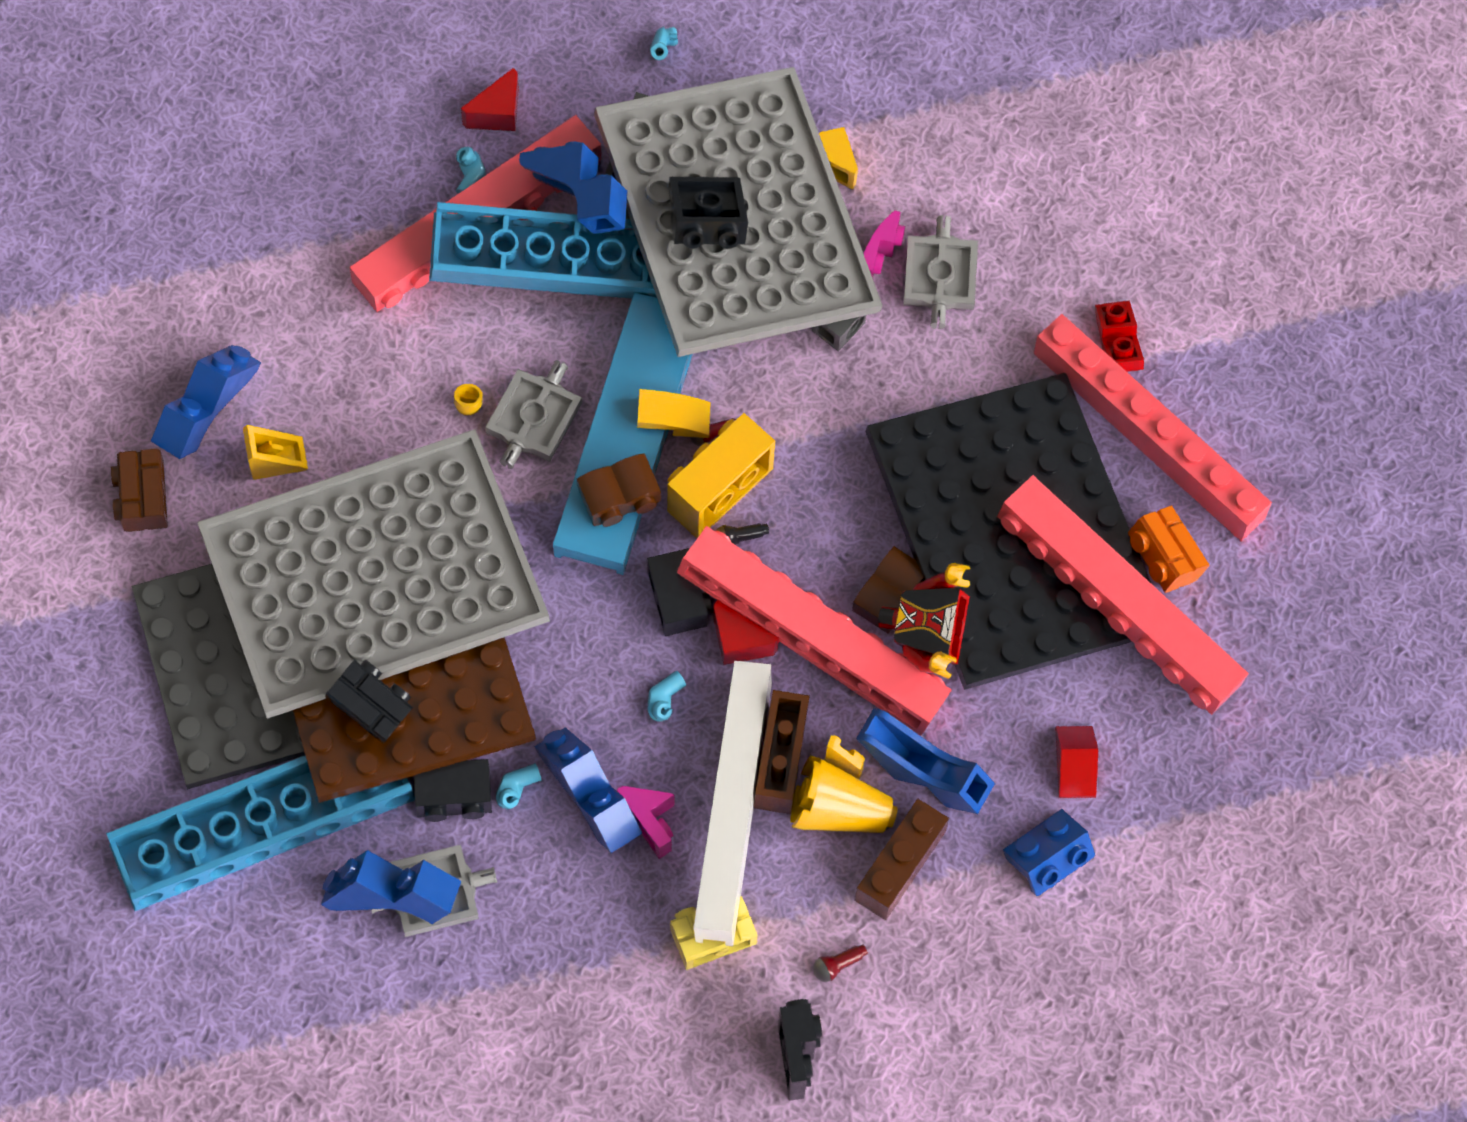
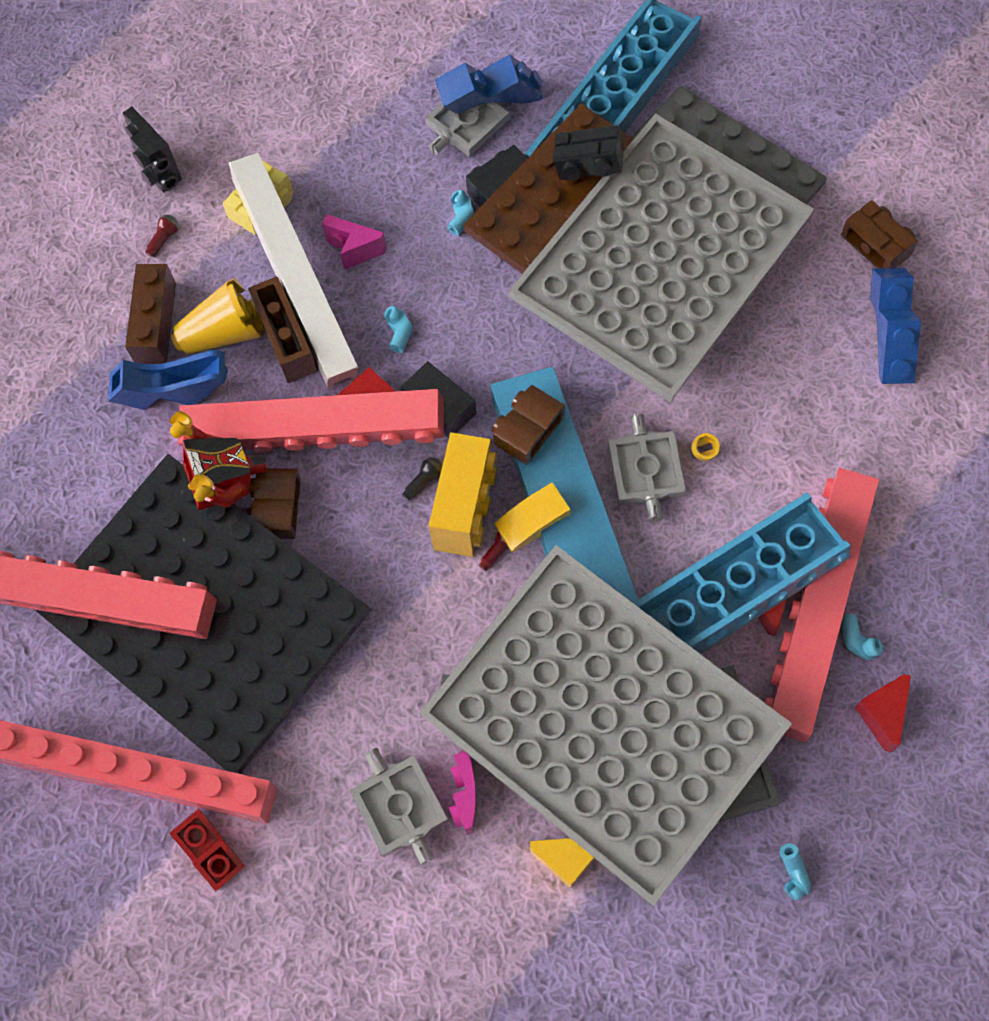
camera: 155 degrees right, 0 degrees up
yellow slope [243,425,308,480] -> none
blue arch [519,141,628,234] -> none
blue arch [534,727,643,853] -> none
black plate [668,177,748,249] -> none
yellow tile [825,735,865,779] -> none
blue bracket [1003,809,1095,896] -> none
red slope [1055,726,1098,798] -> none
orange brick [1128,505,1210,593] -> none

